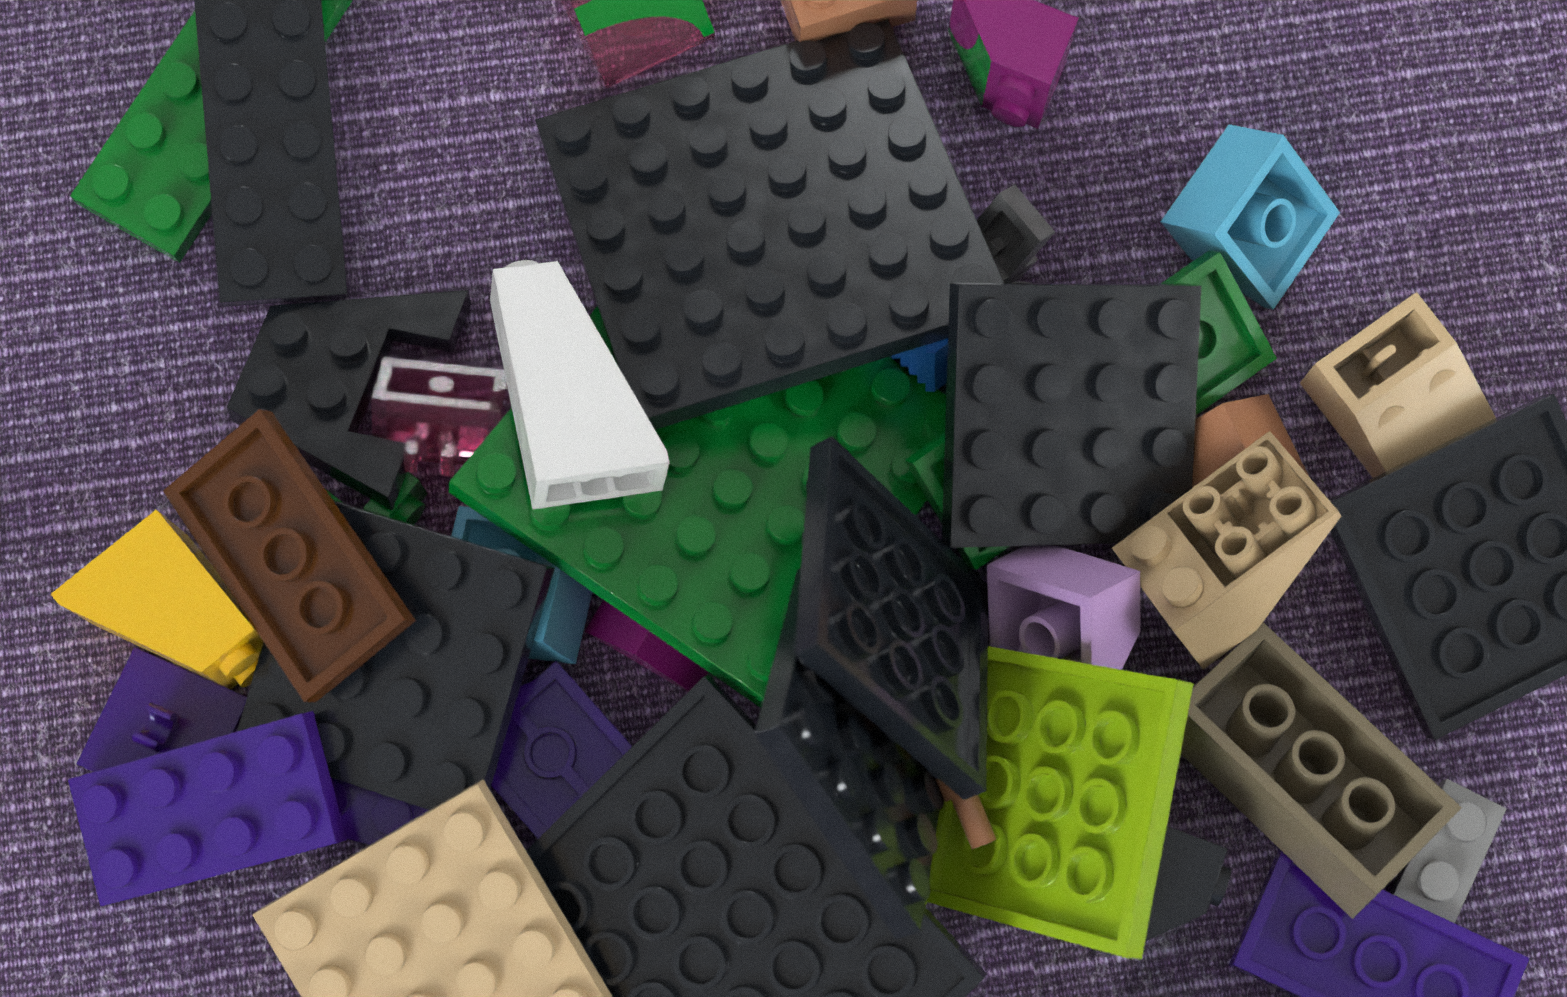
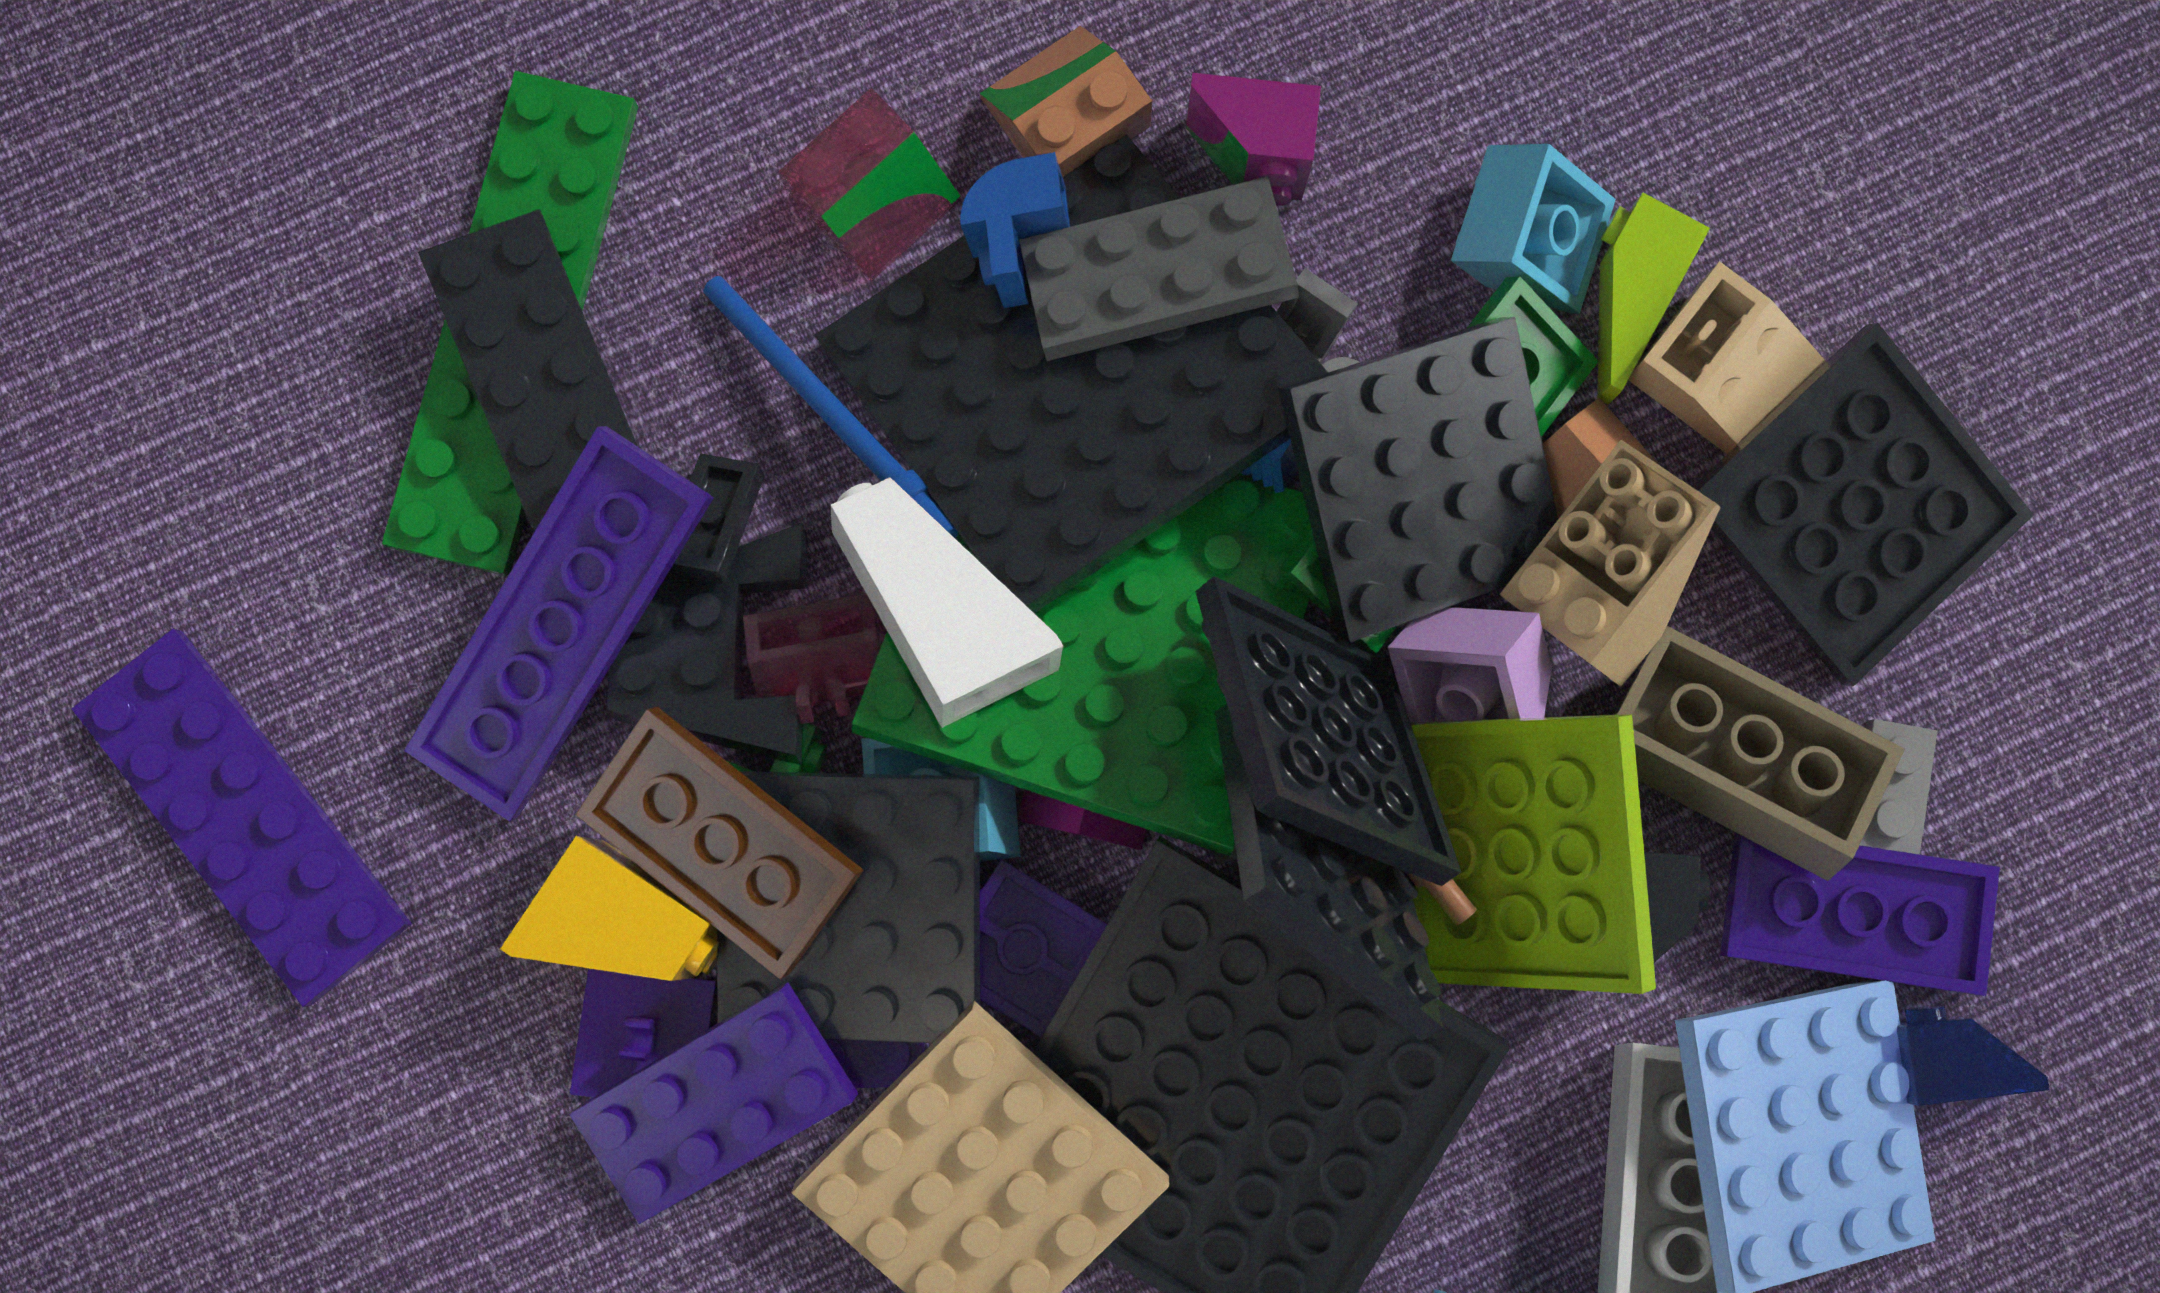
camera: 15 degrees left, 5 degrees up
none -> dark purple plate [404,426,714,822]
none -> black plate [668,453,764,584]
none -> blue bar [703,276,958,538]
none -> blue brick [960,152,1070,308]
none -> dark grey plate [1019,176,1299,361]
none -> lime slope [1597,193,1710,405]

